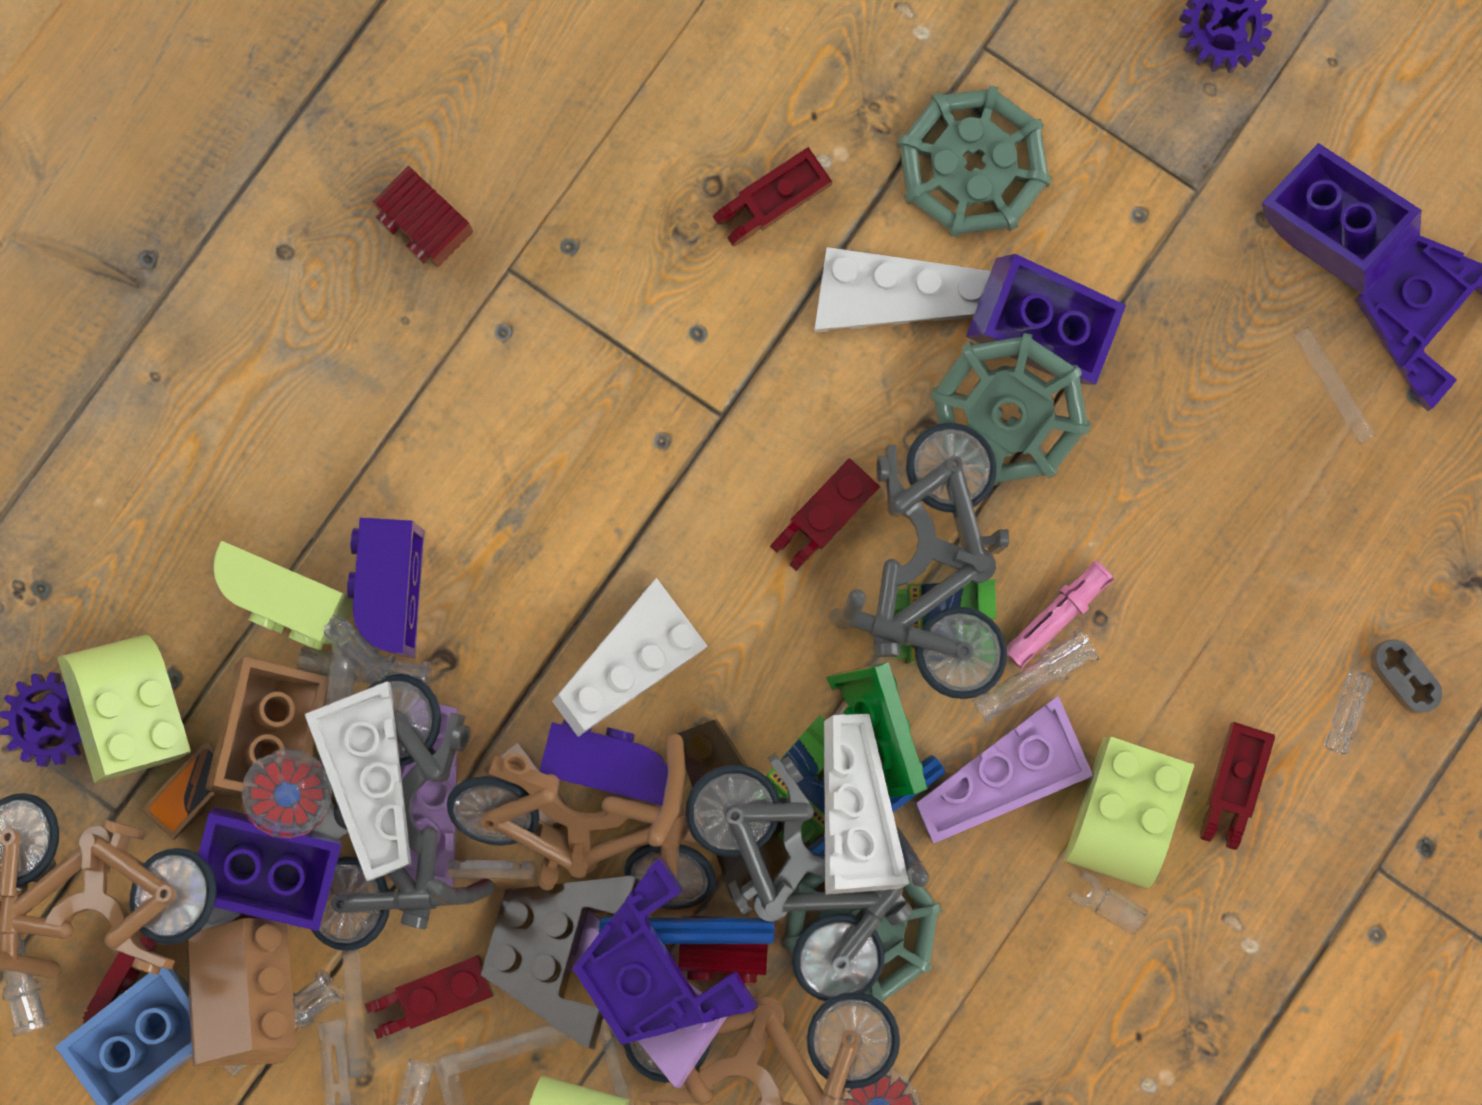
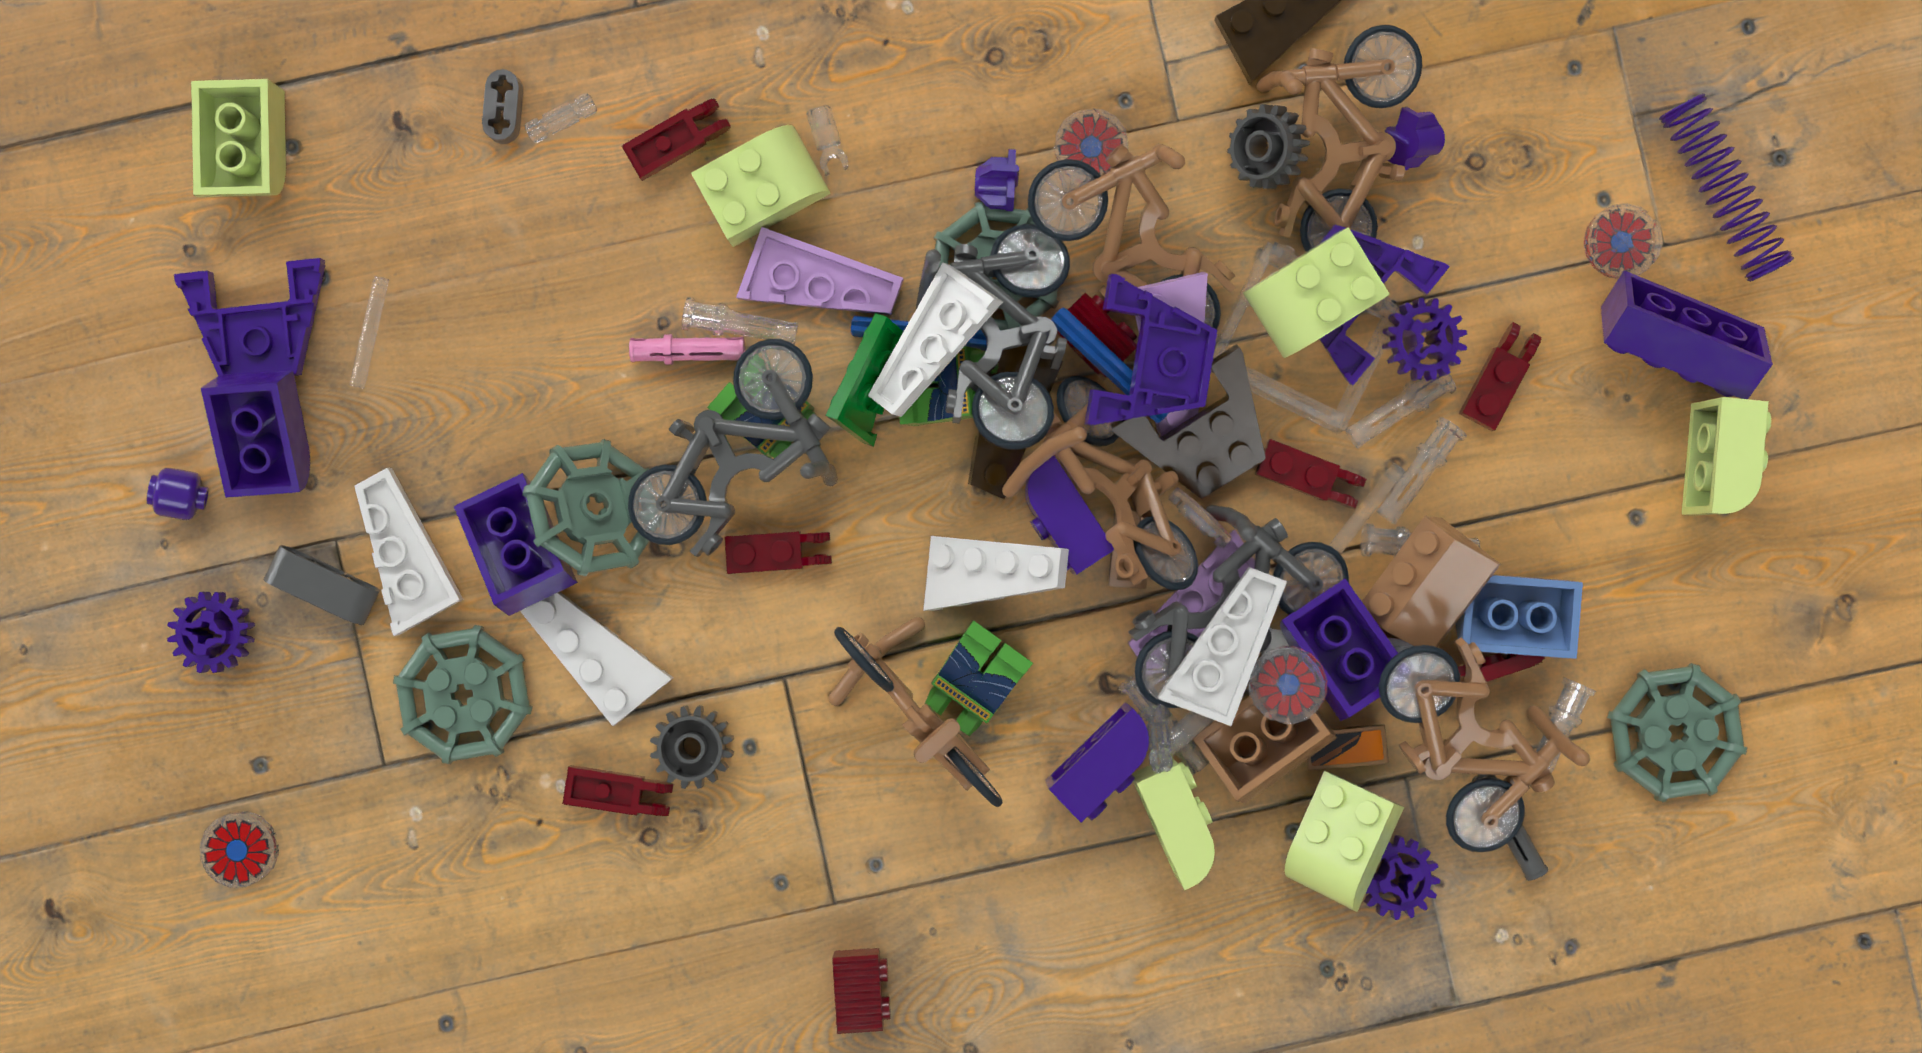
camera: 135 degrees left, 5 degrees up
none -> dark purple head [146,468,209,520]
none -> dark grey beam [263,545,380,625]
none -> white wing [354,468,464,636]
none -> dark grey gear [650,705,734,789]
none -> medium nougat piece [829,617,1003,807]
none -> hips [924,620,1033,736]
none -> dark purple piece [974,149,1019,211]

